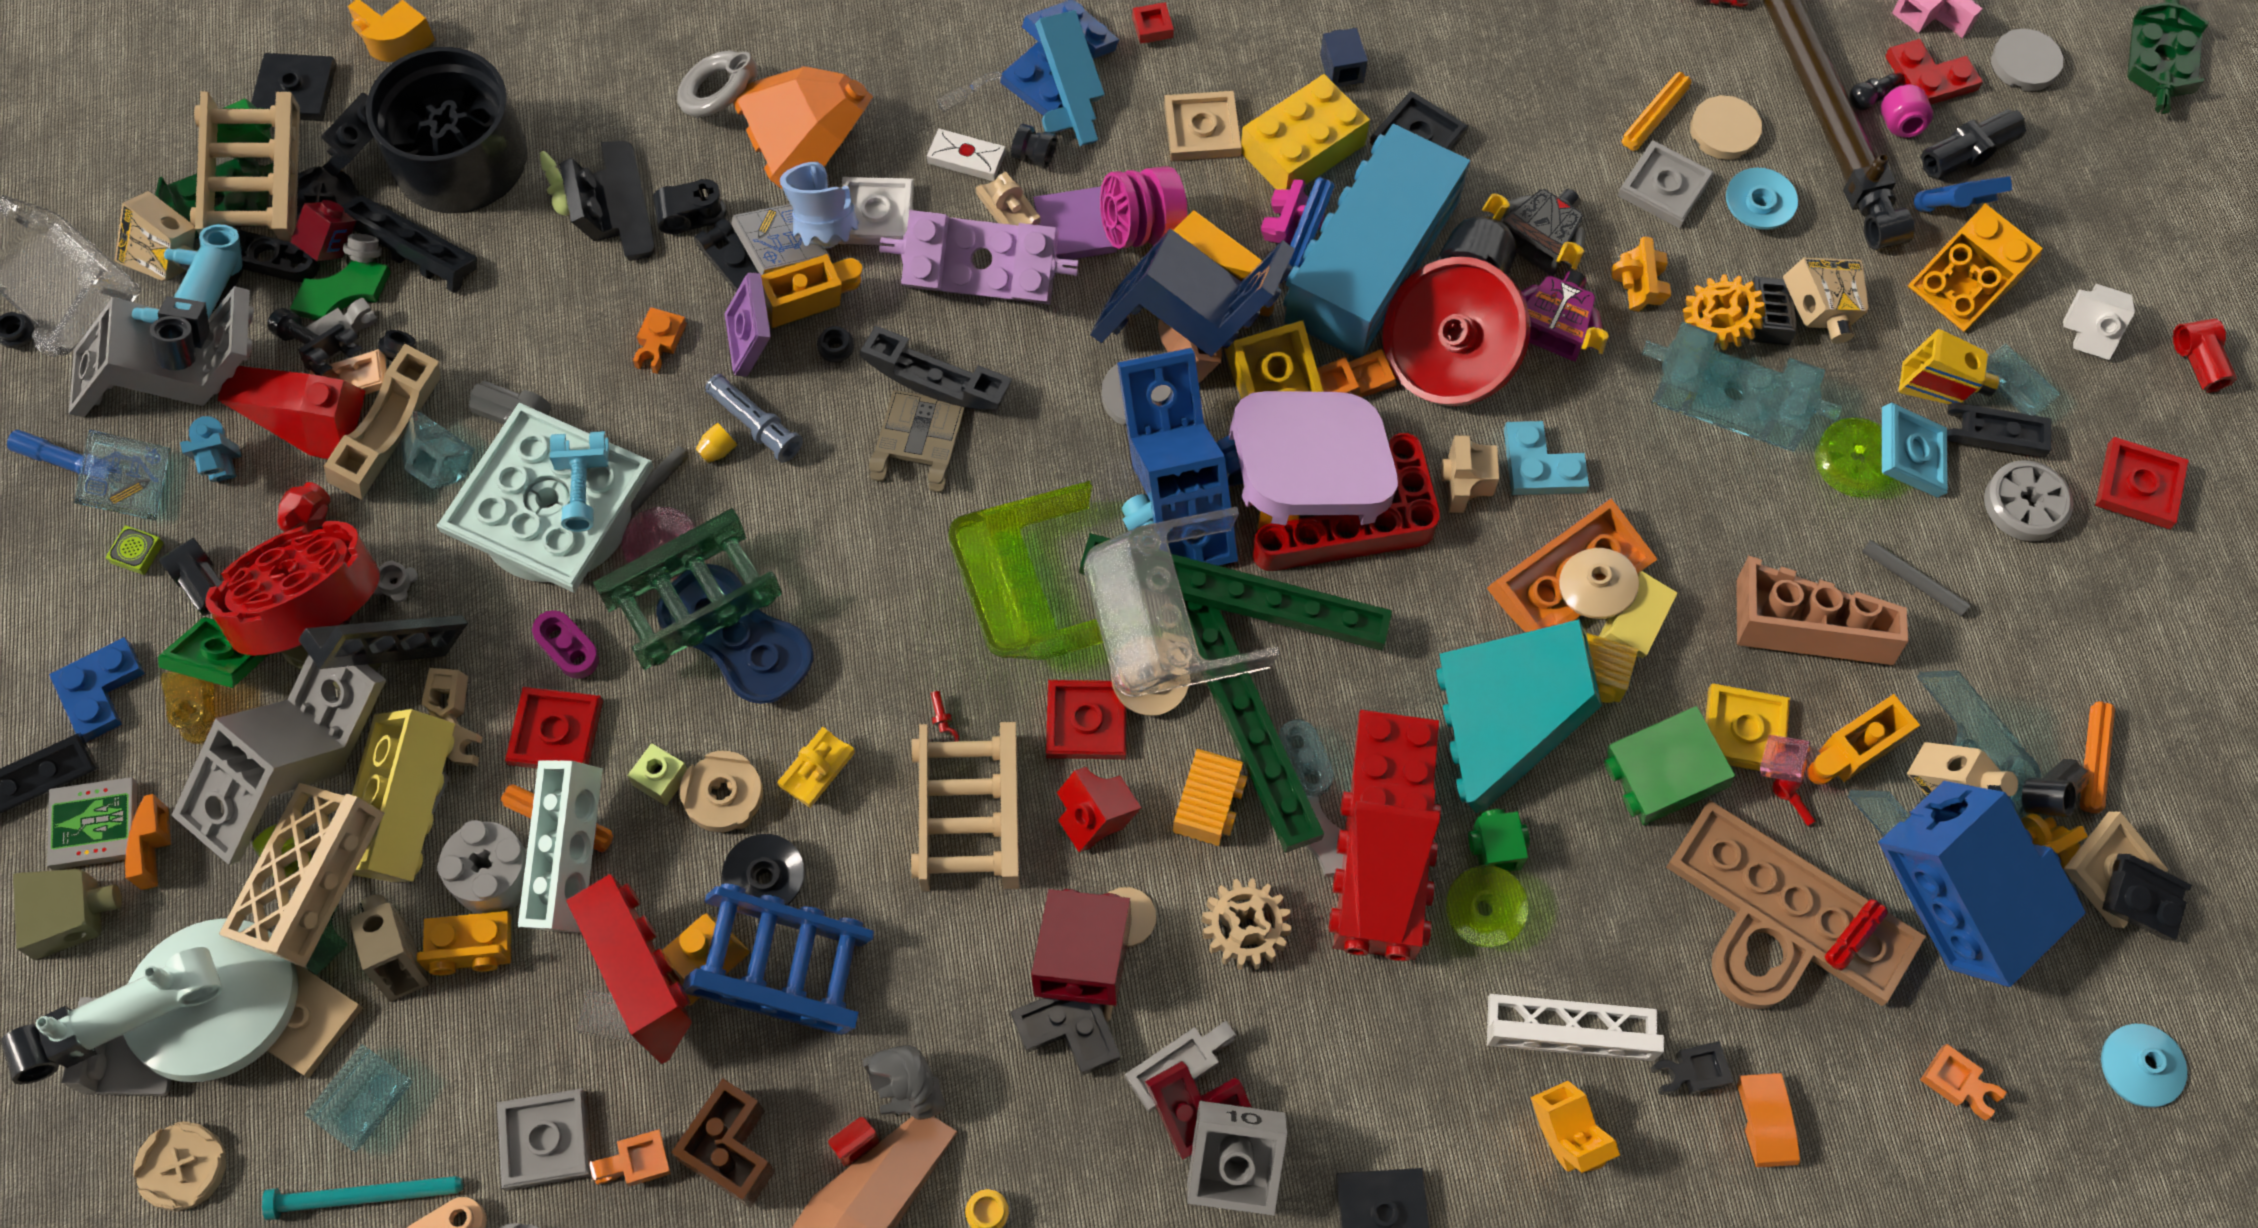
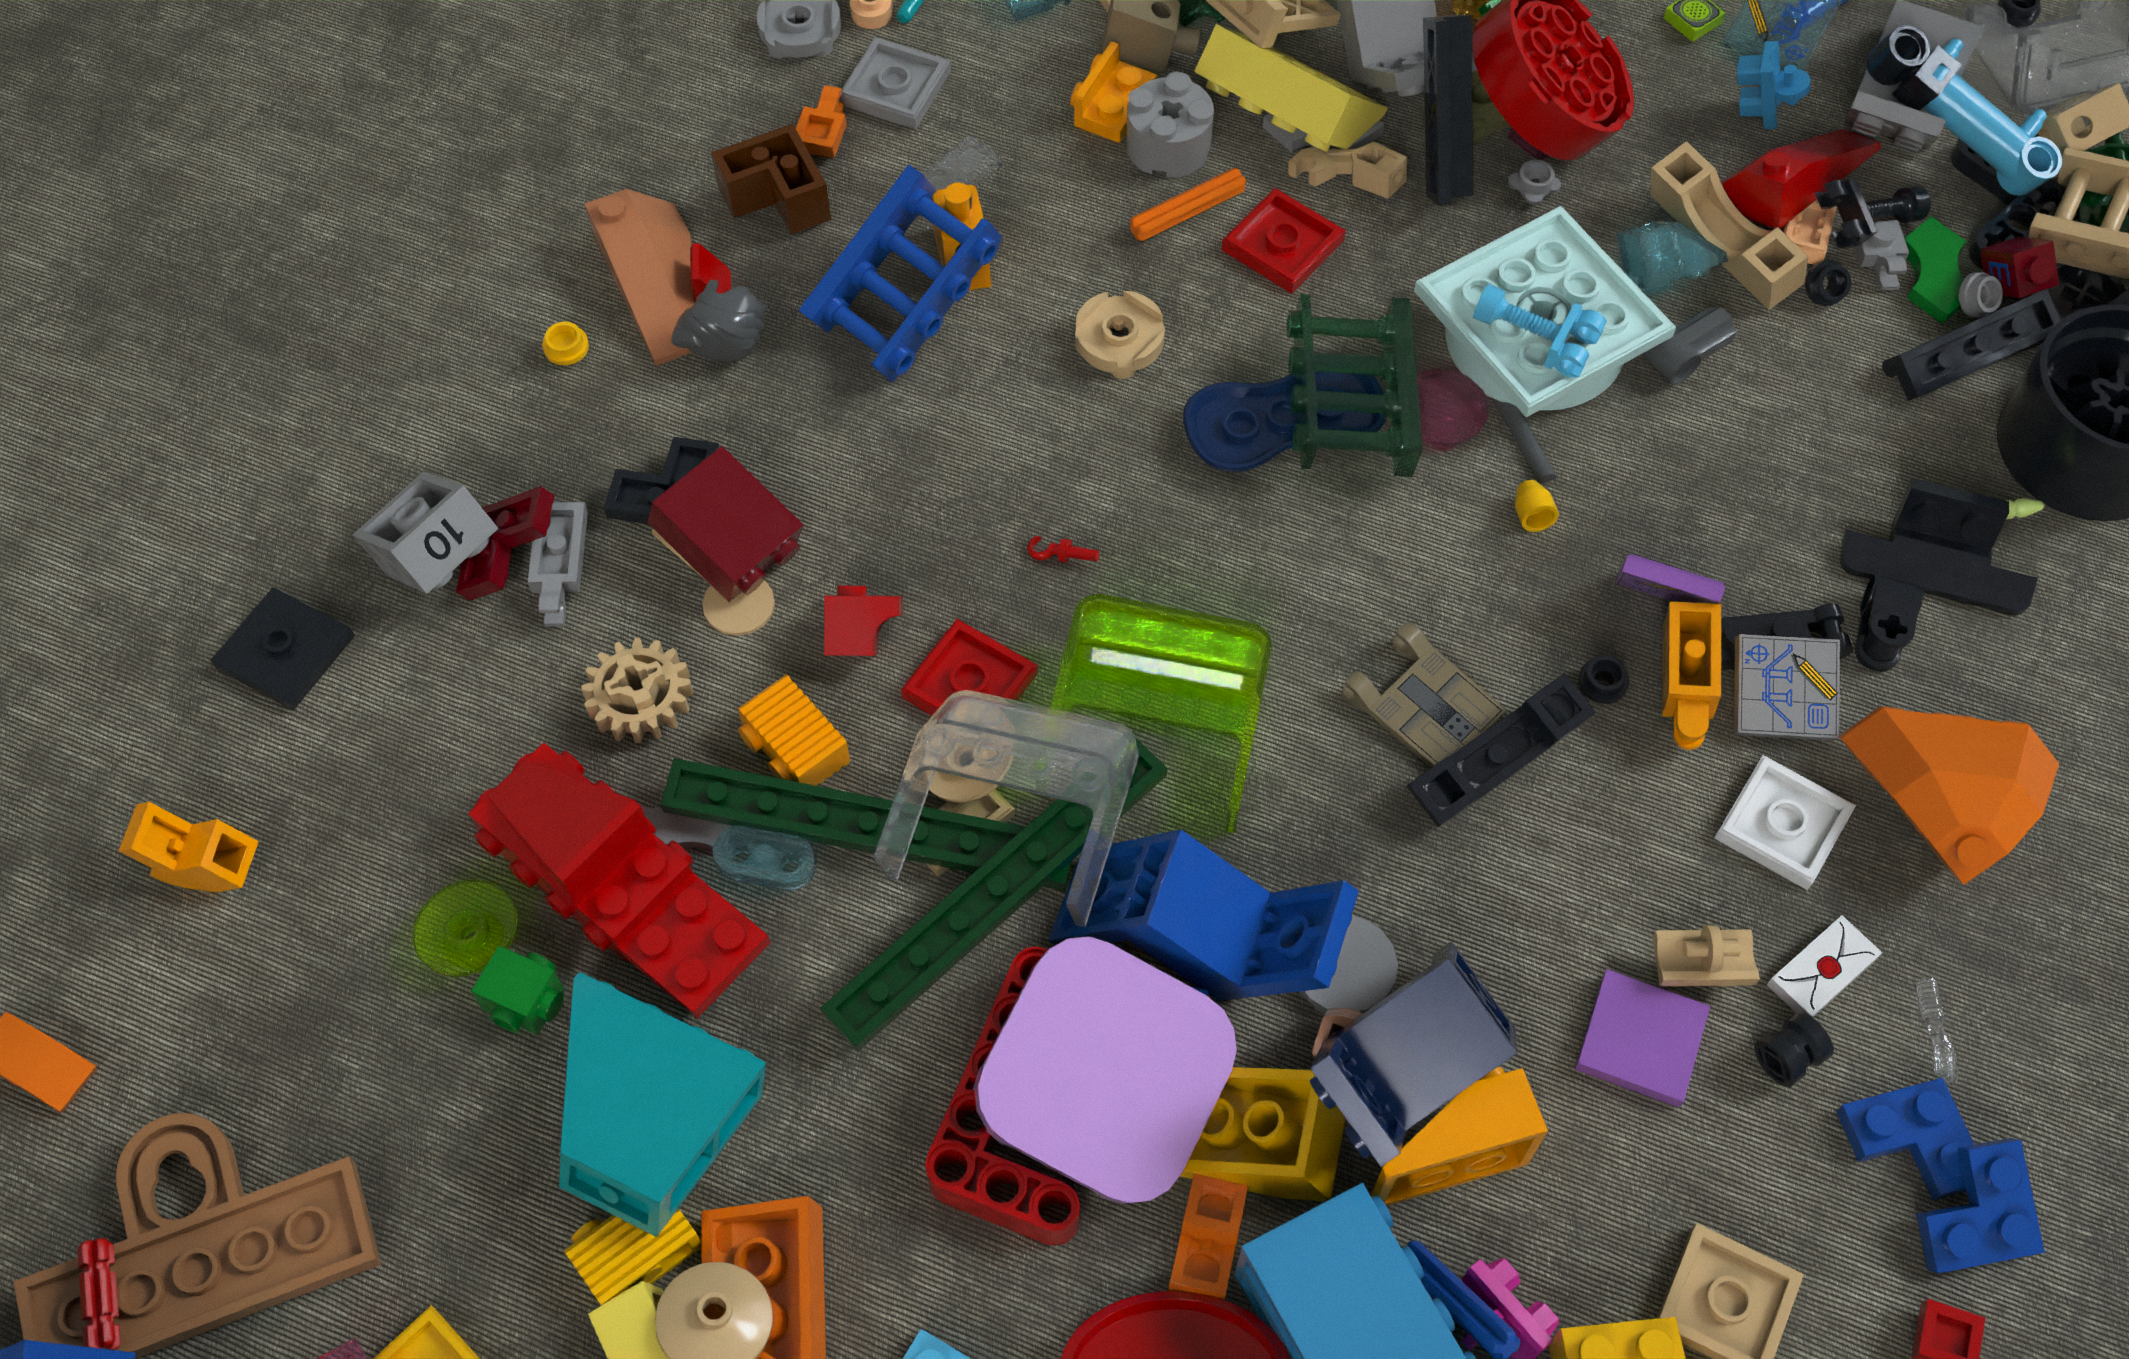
camera: 125 degrees right, 5 degrees down
black piece [159,537,222,616] -> none
red rock [277,482,331,532] -> none
light aqua brick [518,760,603,933] -> none
magenta plate [532,610,599,679] -> none
red slope [566,874,692,1065] -> none
yellowish green plate [627,743,687,806] -> none
orange plate [633,307,687,374] -> none
light grey piece [677,50,758,117] -> none
sand blue pin [705,374,803,463] -> none
black dish [722,834,805,906] -> none
yellow hips [777,727,855,808] -> none
light blue hat [780,162,859,248] -> none
lavender brick [880,210,1079,304] -> none
tan fence [911,722,1019,891] -> none
dark azure piece [1035,10,1105,146] -> none
dark pink wheel [1100,166,1187,249] -> none
tan brick [1441,436,1499,513] -> none
white fence [1487,994,1664,1061] -> none
green brick [1604,706,1735,826] -> none
black plate [1650,1041,1734,1095] -> none

